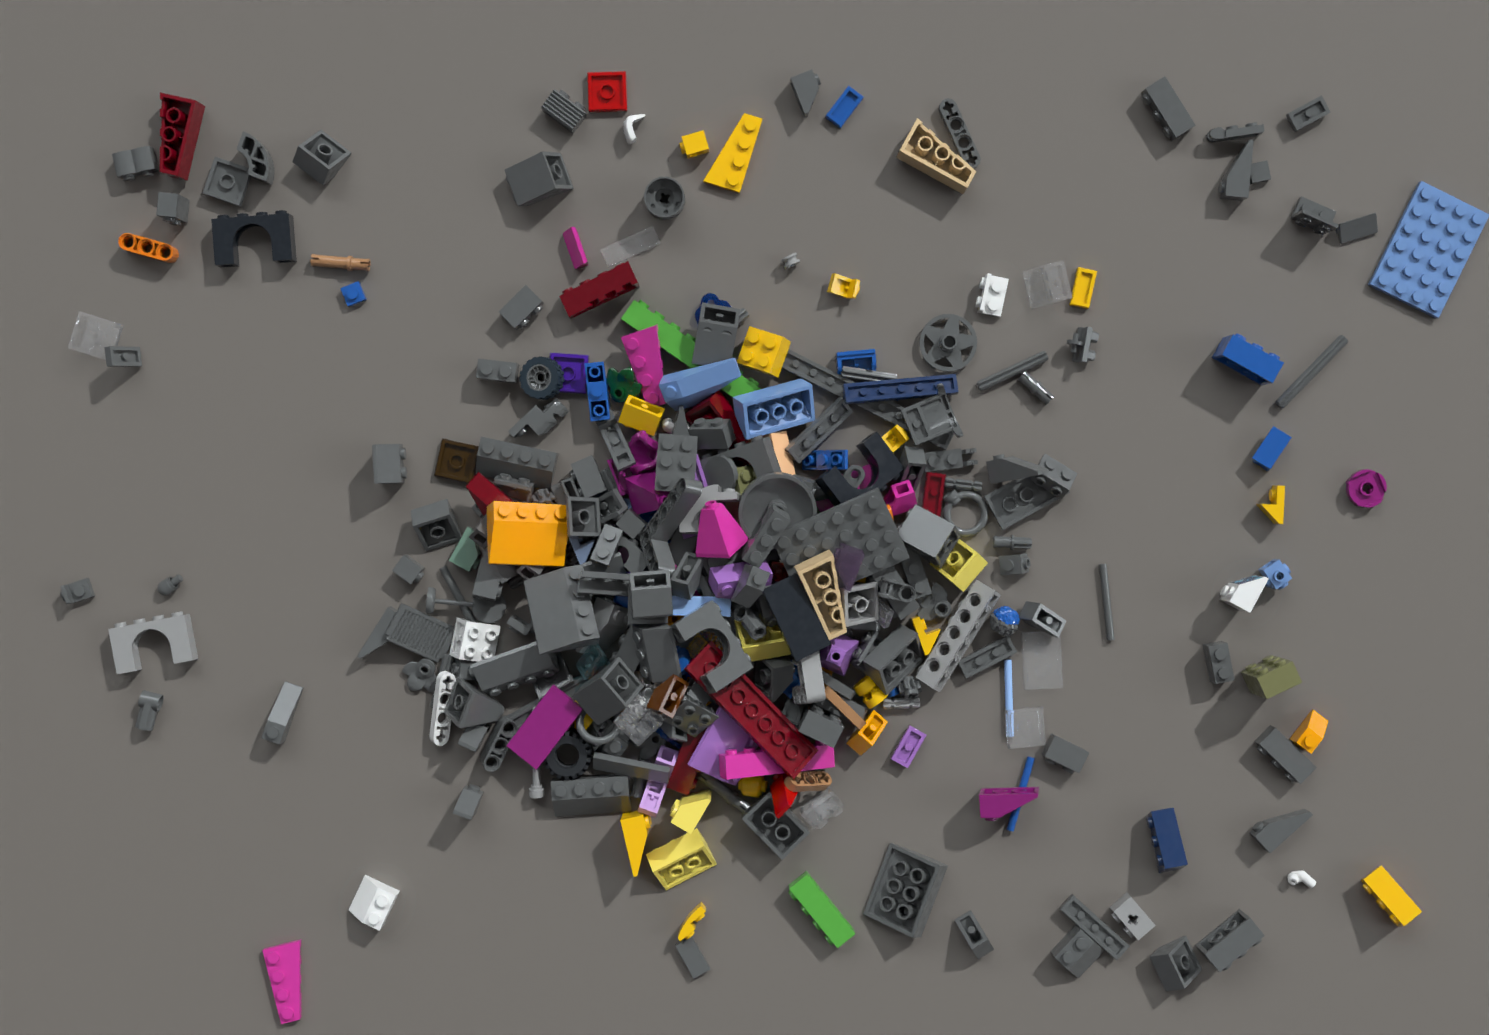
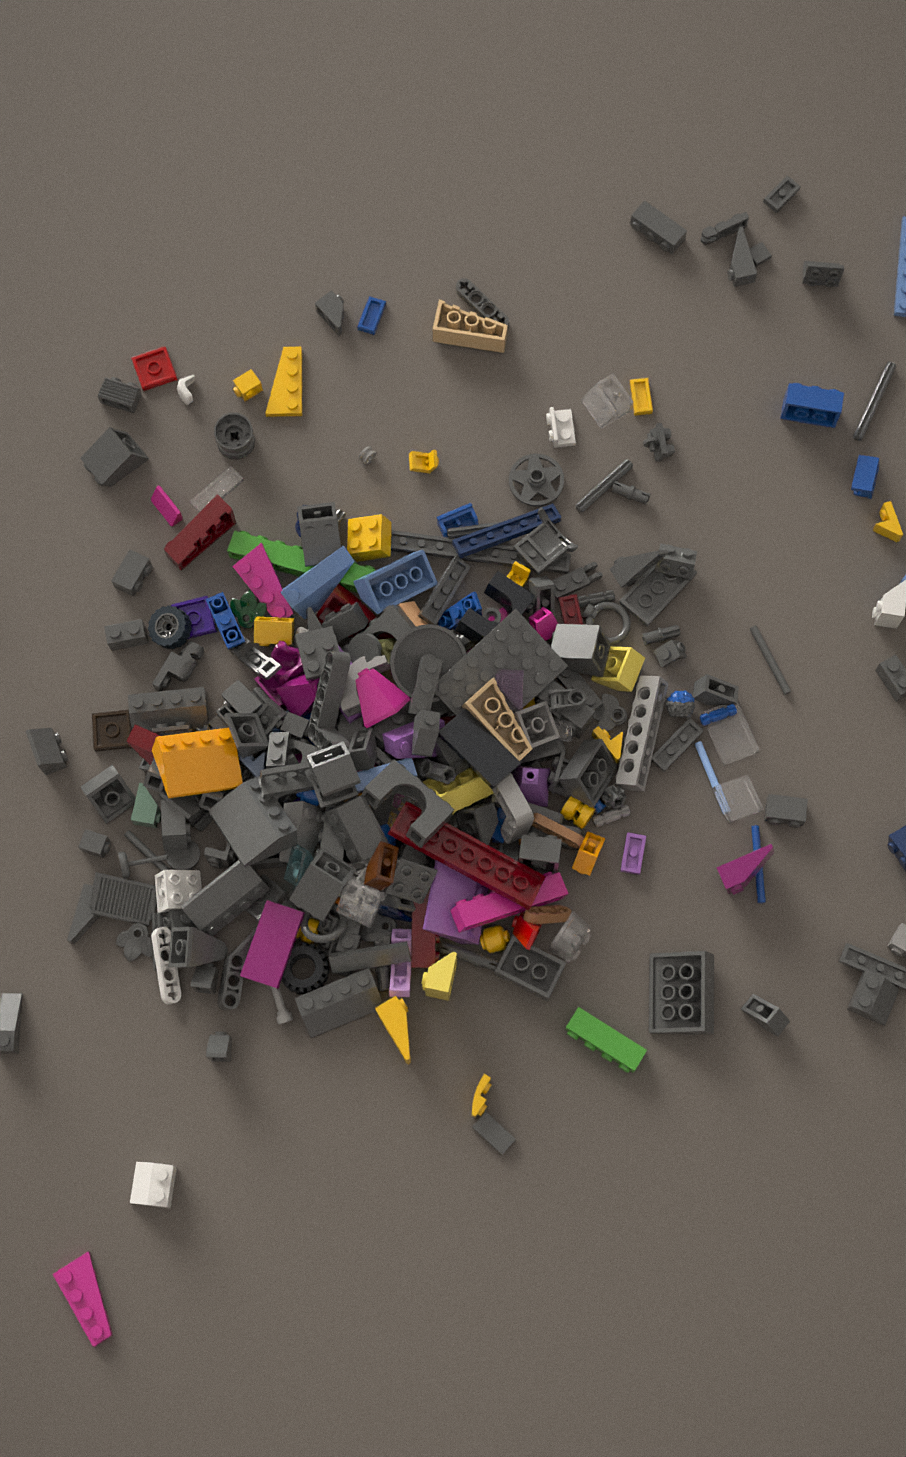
camera: 15 degrees left, 15 degrees down
light yellow slope [646,828,717,890] -> none
dark grey slope [1336,212,1378,244] -> none
none -> blue axle [699,704,737,726]

